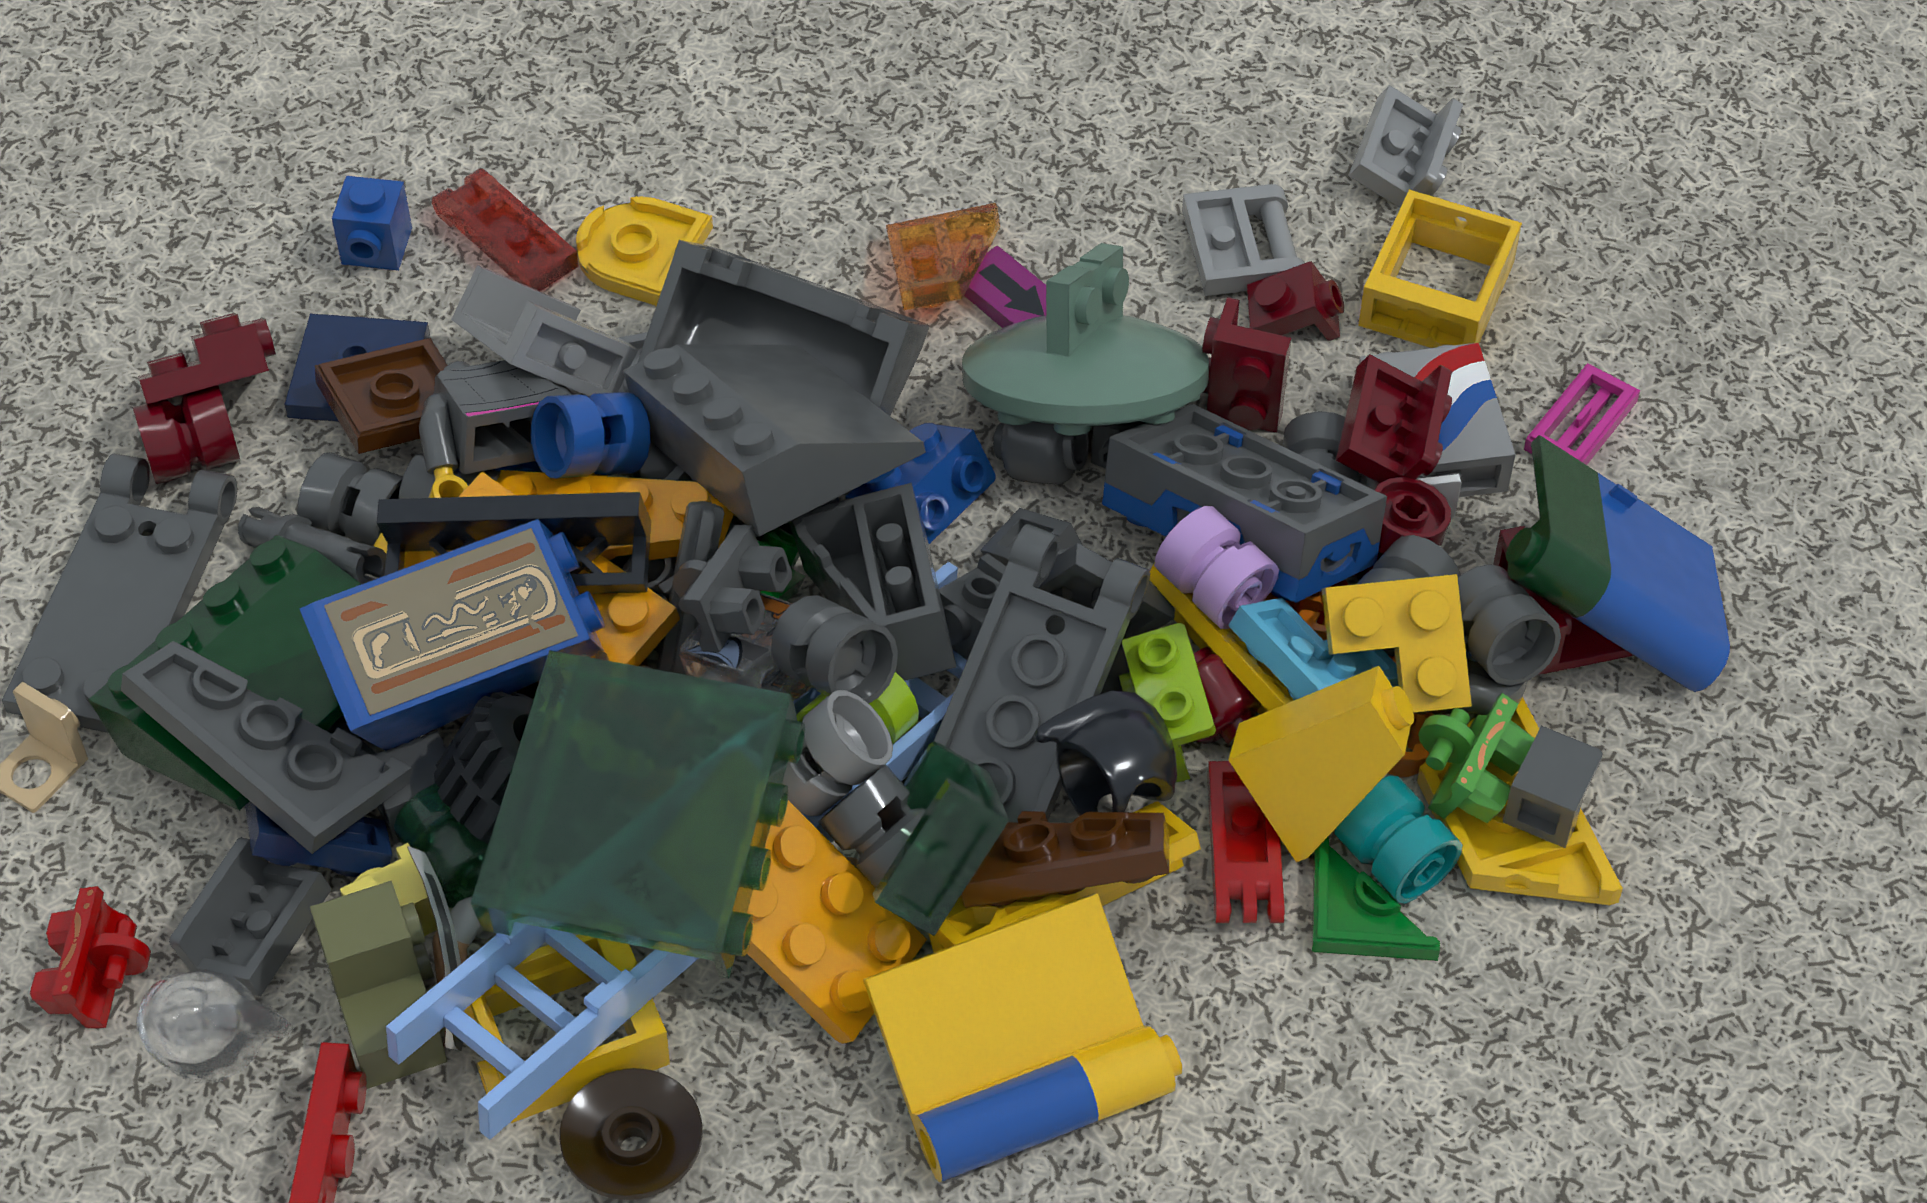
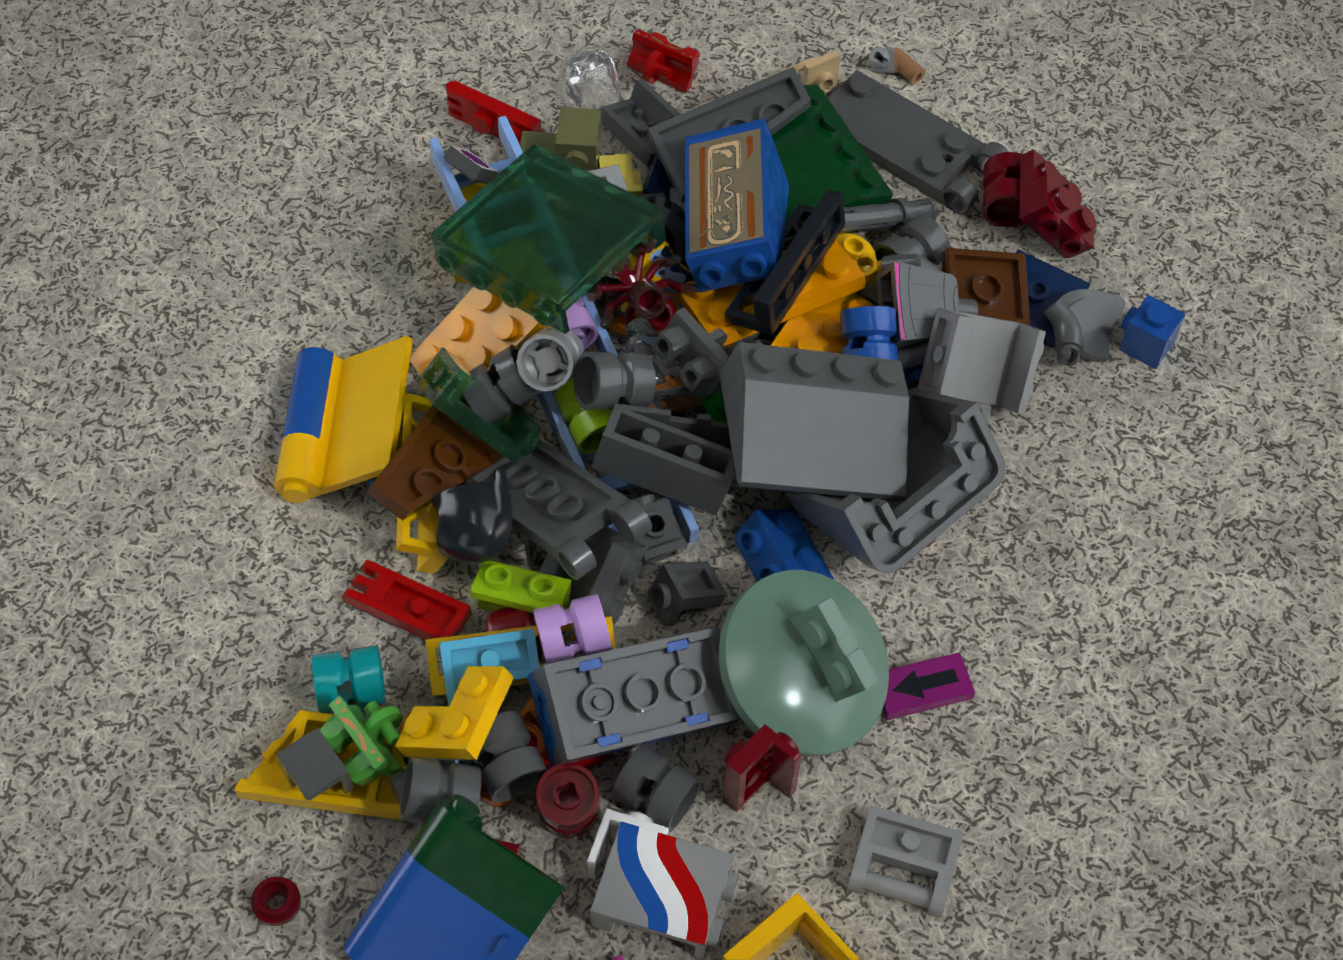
camera: 115 degrees right, 5 degrees up
clear red plate [432,168,579,291] -> none
dark brown dish [559,1068,703,1200] -> none
yellow tile [576,196,713,306] -> none
clear orange wing [886,203,1001,311] -> none
yellow slope [1228,666,1414,862] -> none
dark red bracket [1247,261,1344,341] -> none
green tile [1312,837,1440,961] -> none
dark red bracket [1336,354,1452,483] -> none
none -> dark red plate [251,876,301,926]
none -> dark grey tile [443,145,498,185]
none -> dark grey arm [1044,289,1125,366]

